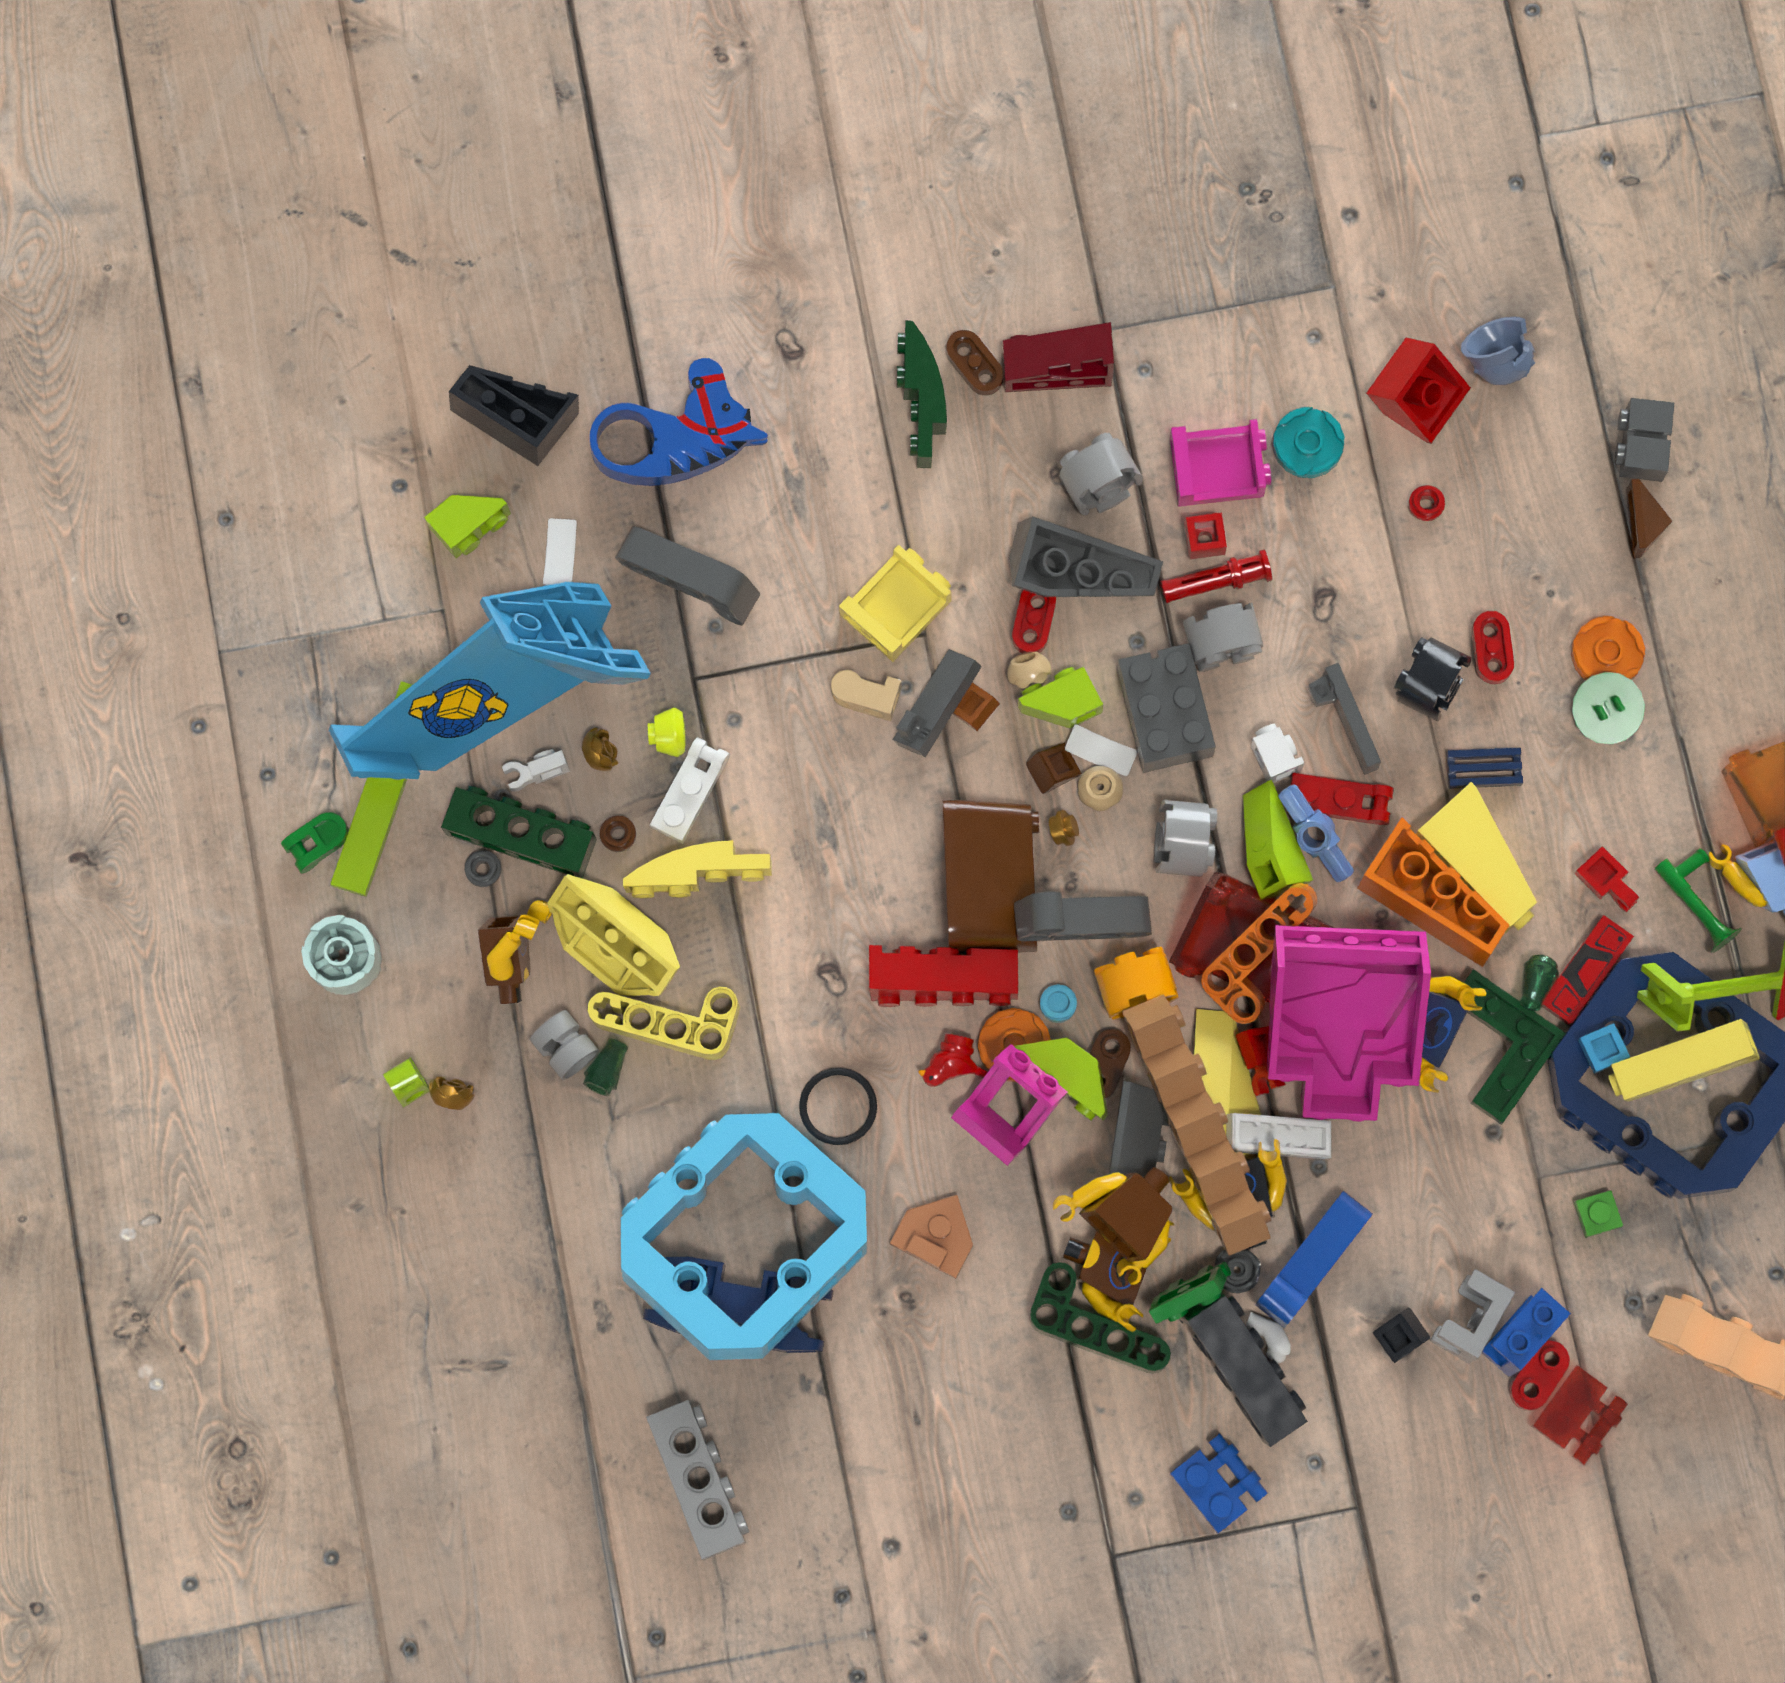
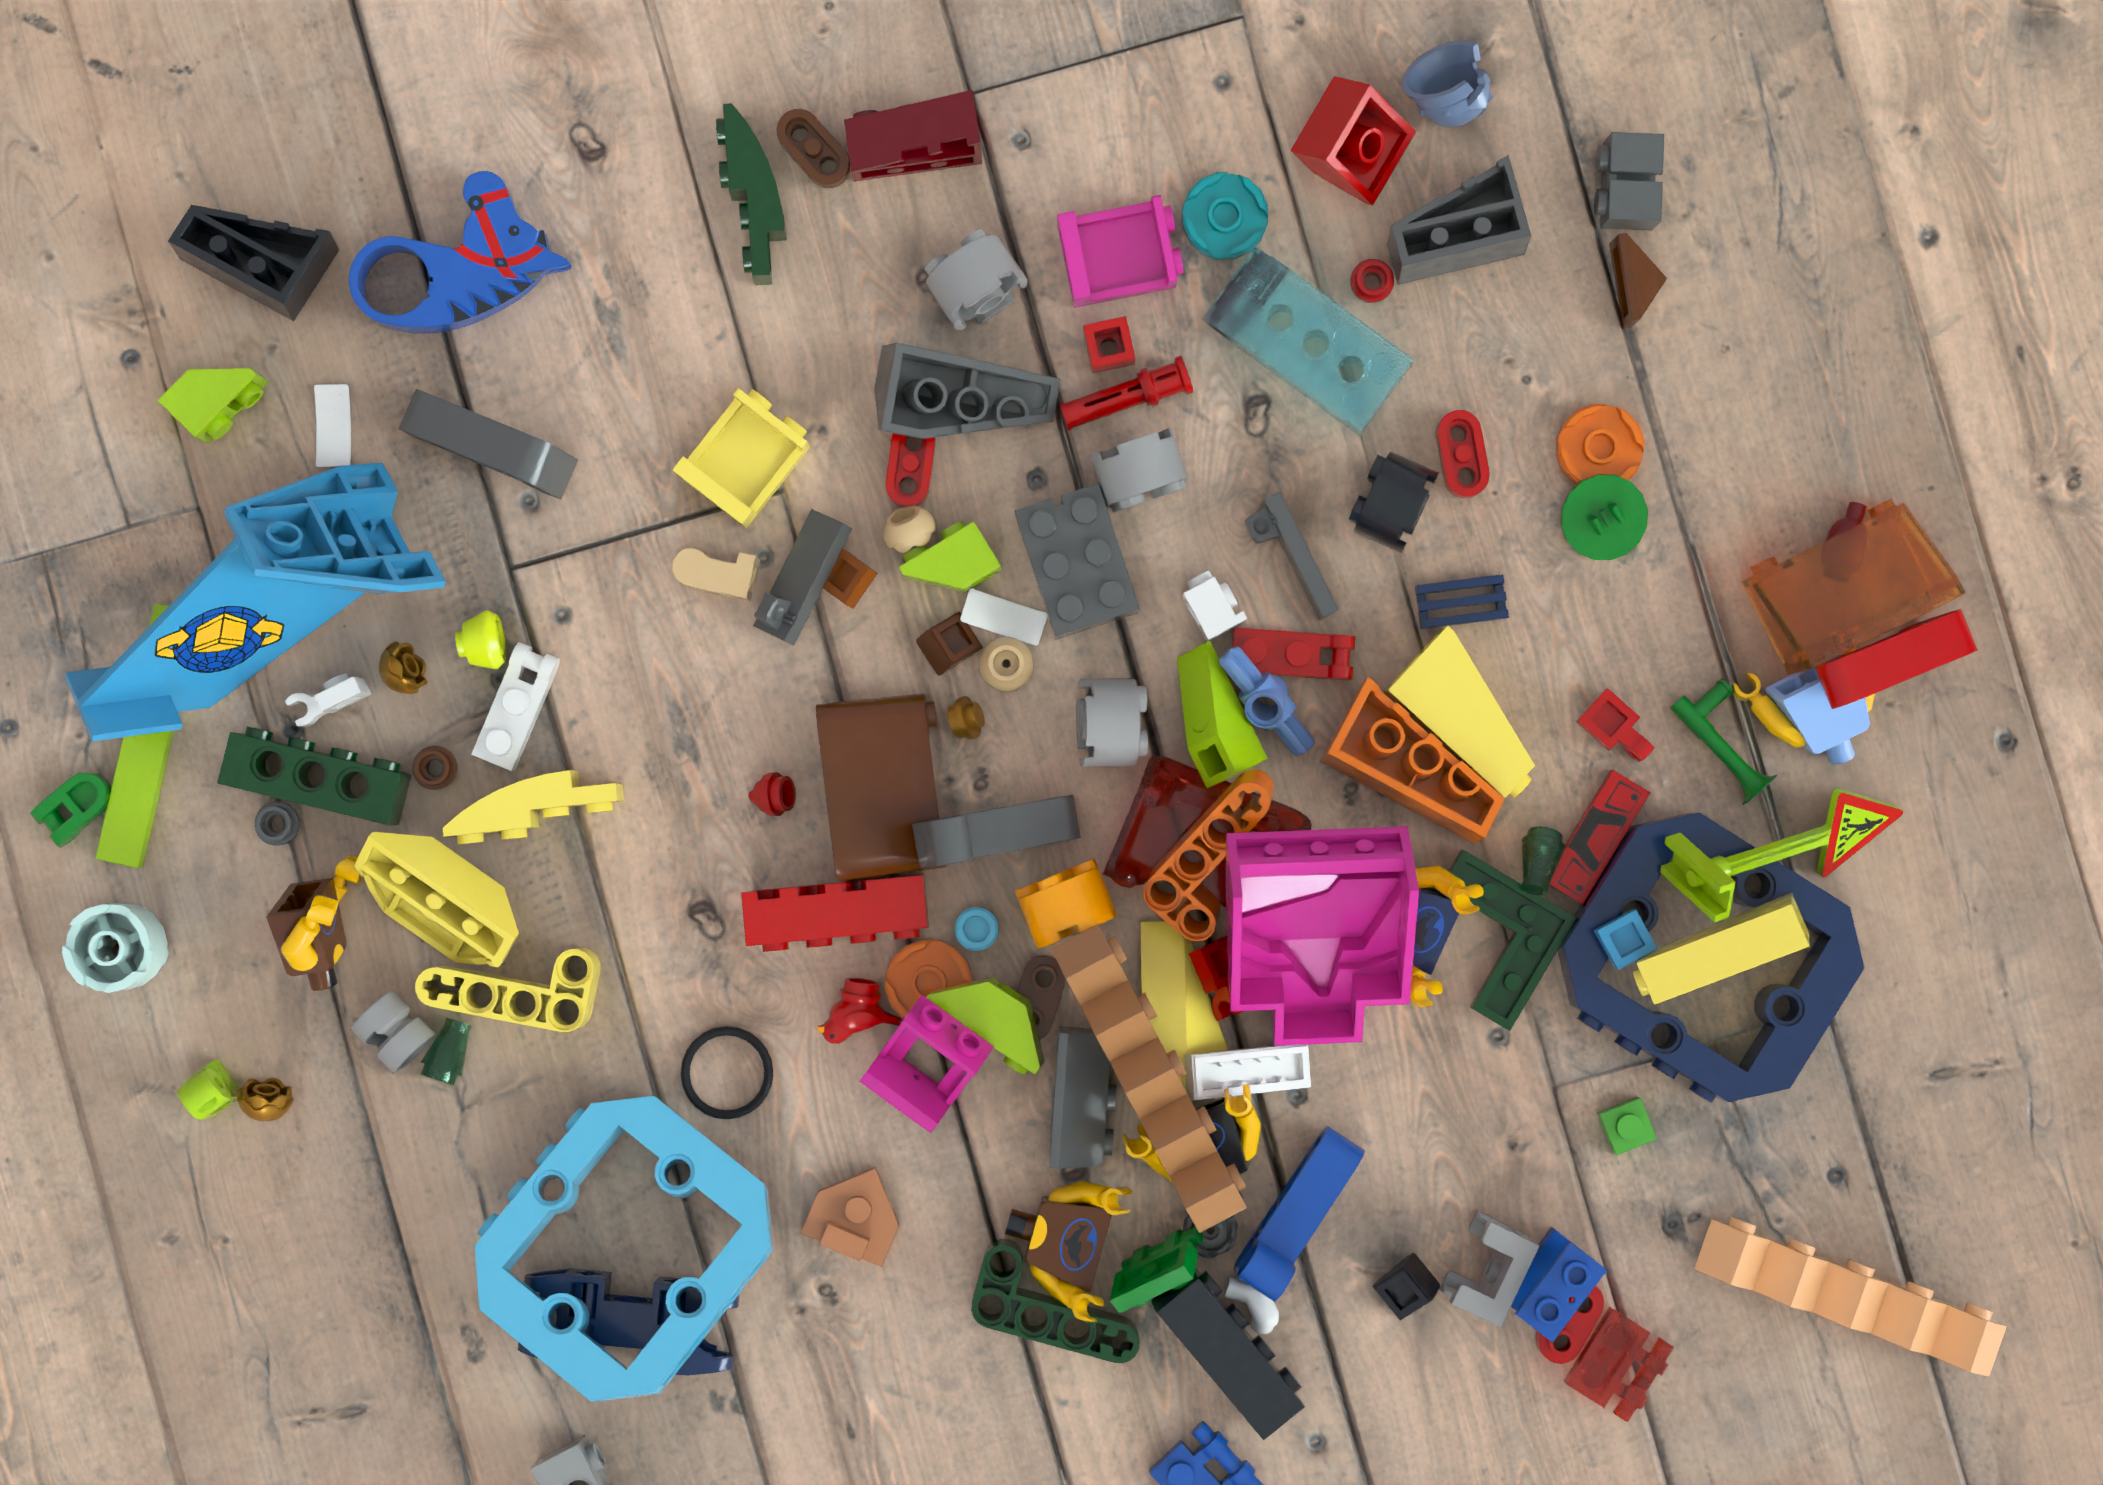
camera: 10 degrees left, 10 degrees up
reddish brown torso [1053,1167,1172,1285] -> none
none -> red plate [748,772,796,816]
none -> clear light blue hinge [1202,247,1414,436]
none -> dark grey wedge [1387,155,1531,285]

